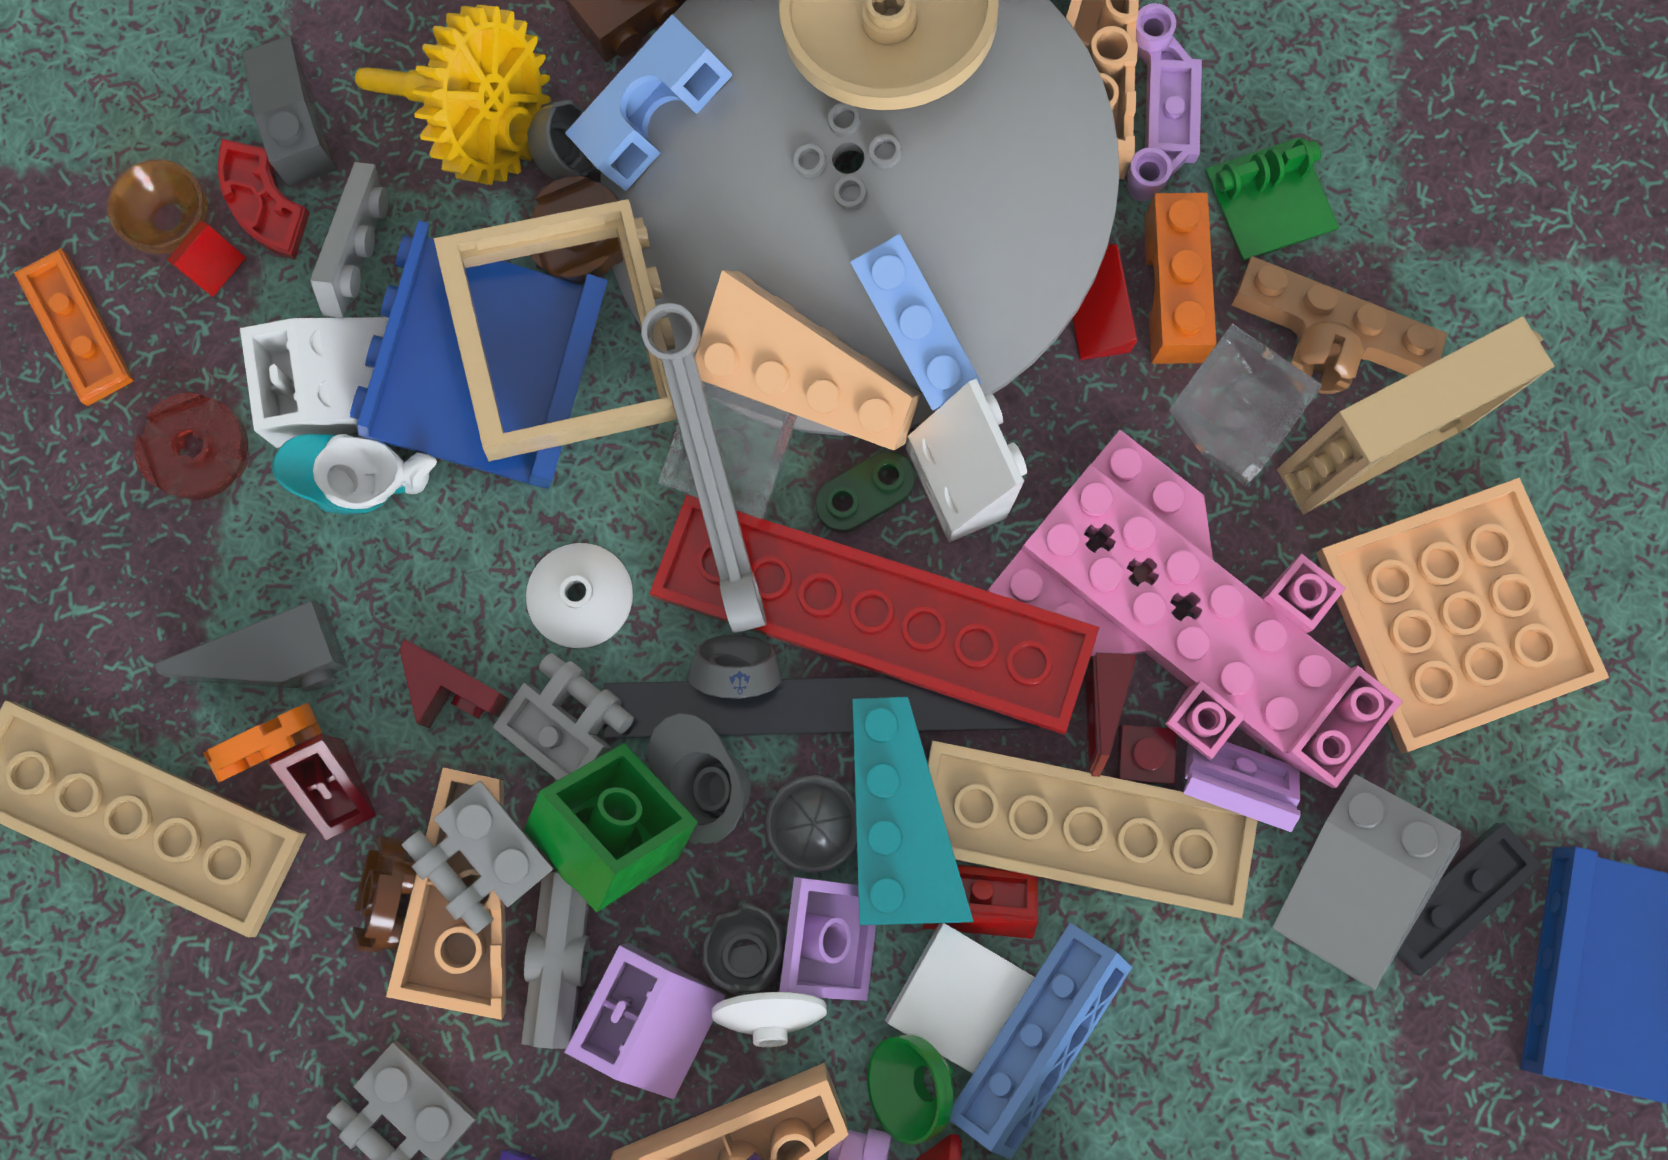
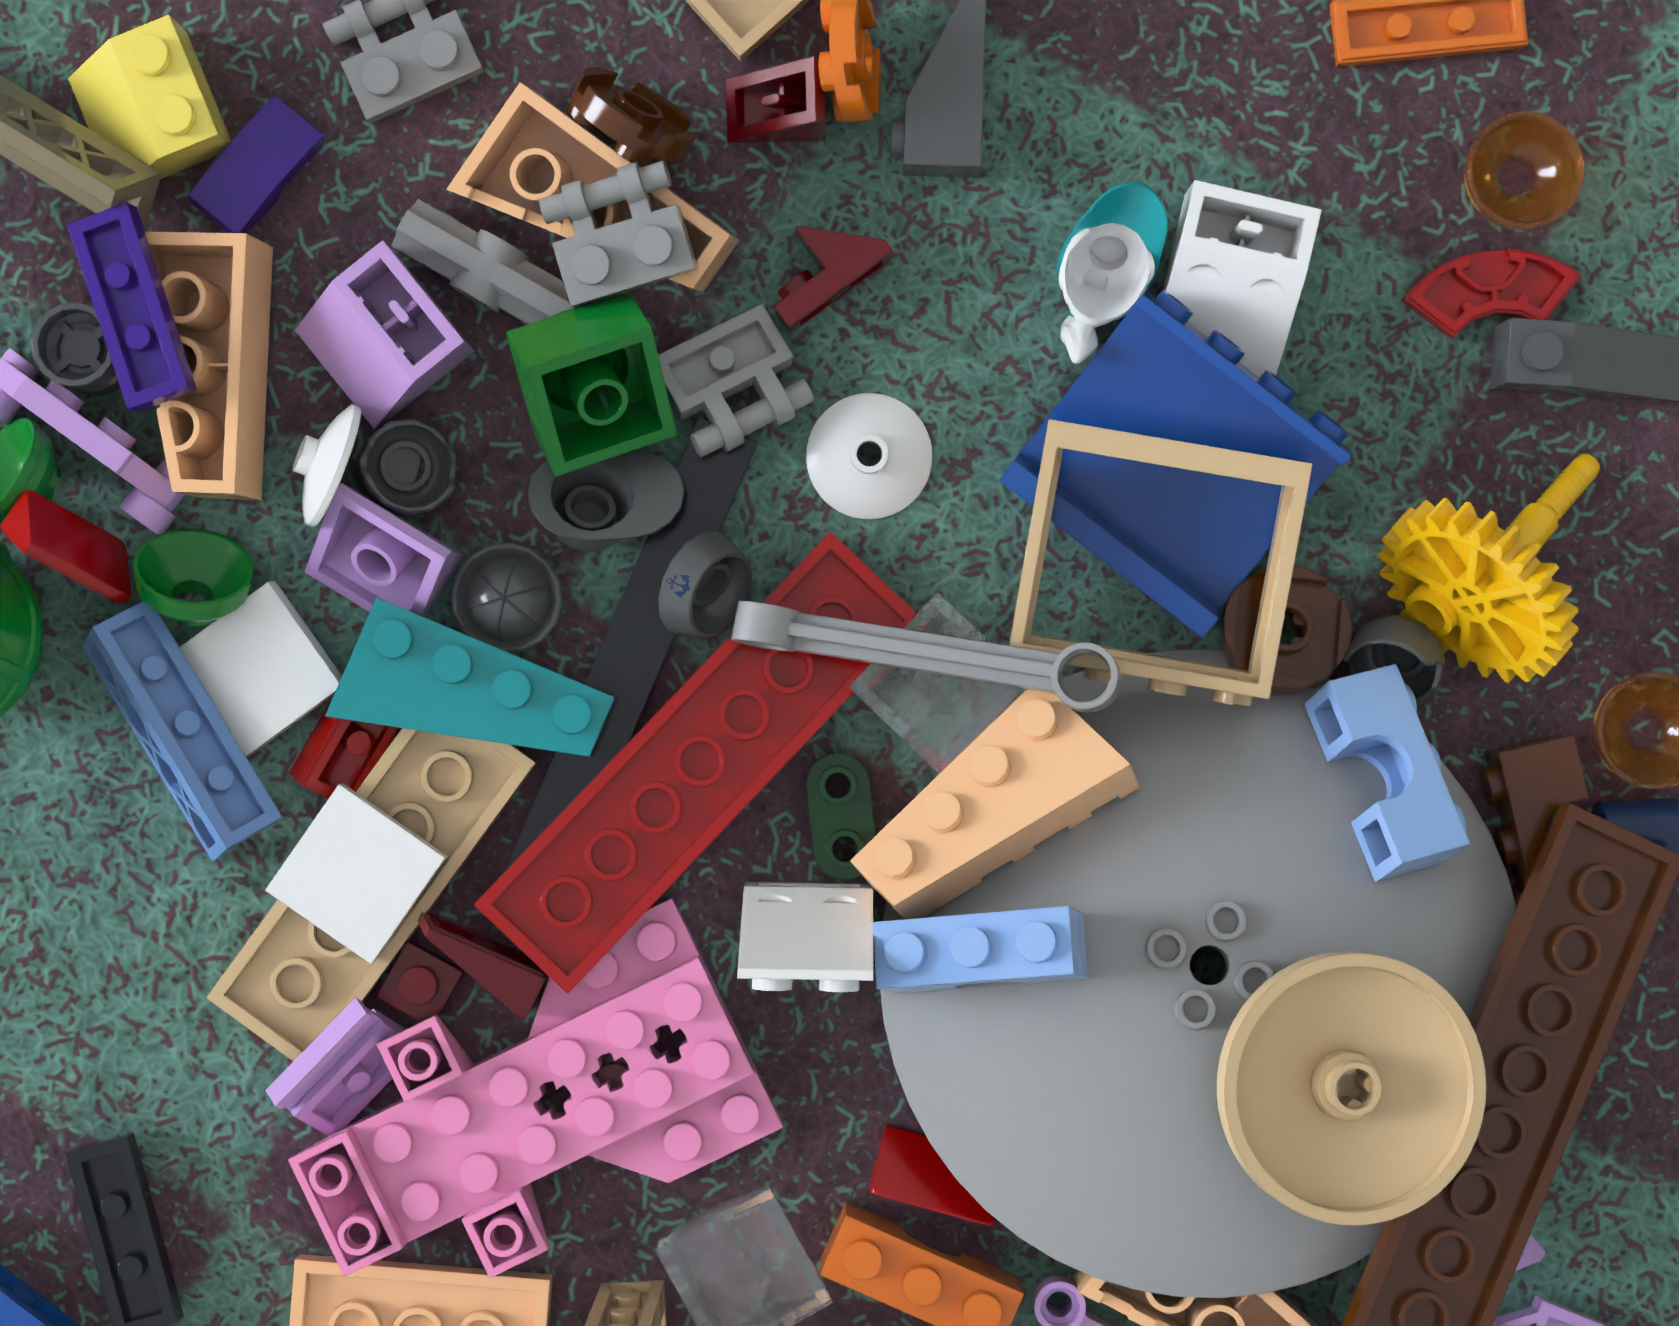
camera: 115 degrees right, 10 degrees up
clear red plate [134,392,248,500] -> none
red tile [167,220,246,297] -> none
light grey plate [310,162,389,318] -> none
light grey slope [1272,774,1461,991] -> none
none -> white tile [265,783,448,964]

